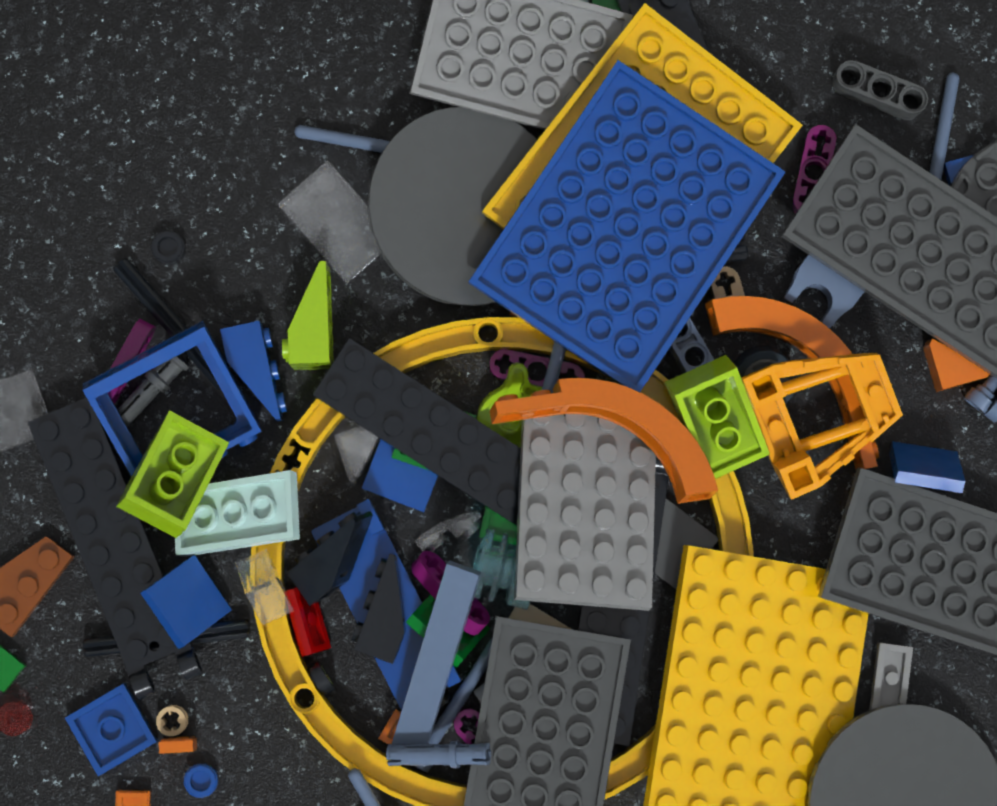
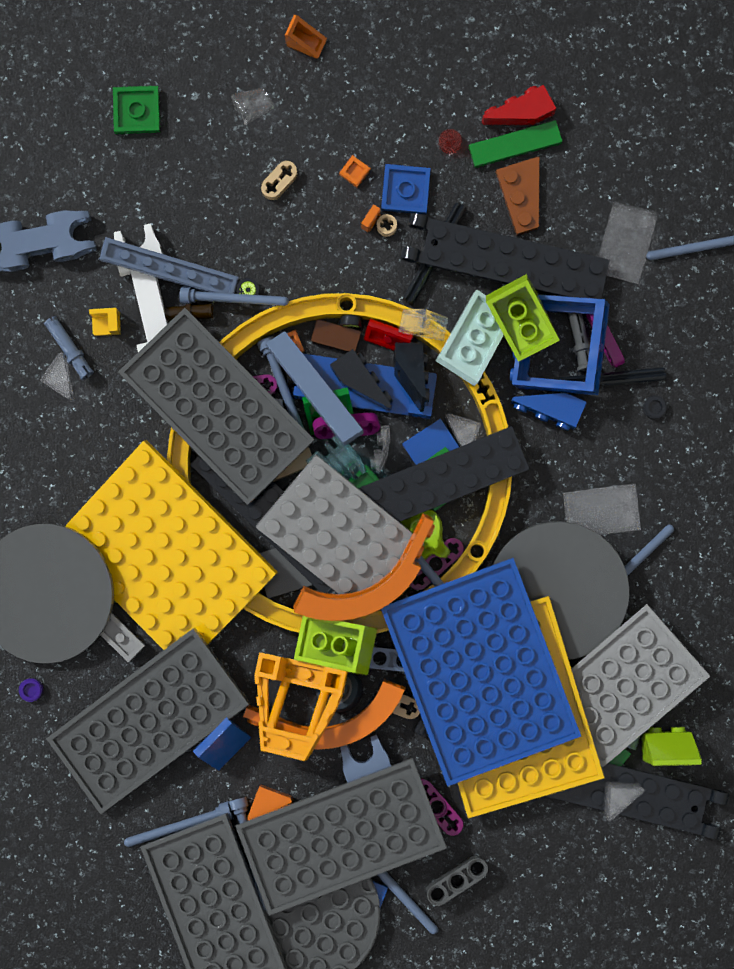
camera: 135 degrees right, 0 degrees up
blue tile [140,555,232,649] -> none
blue tile [184,763,219,798] -> none
lime slope [282,261,334,370] -> none
sand blue pin [386,741,491,768] -> none
none -> reddish brown tile [311,319,361,352]

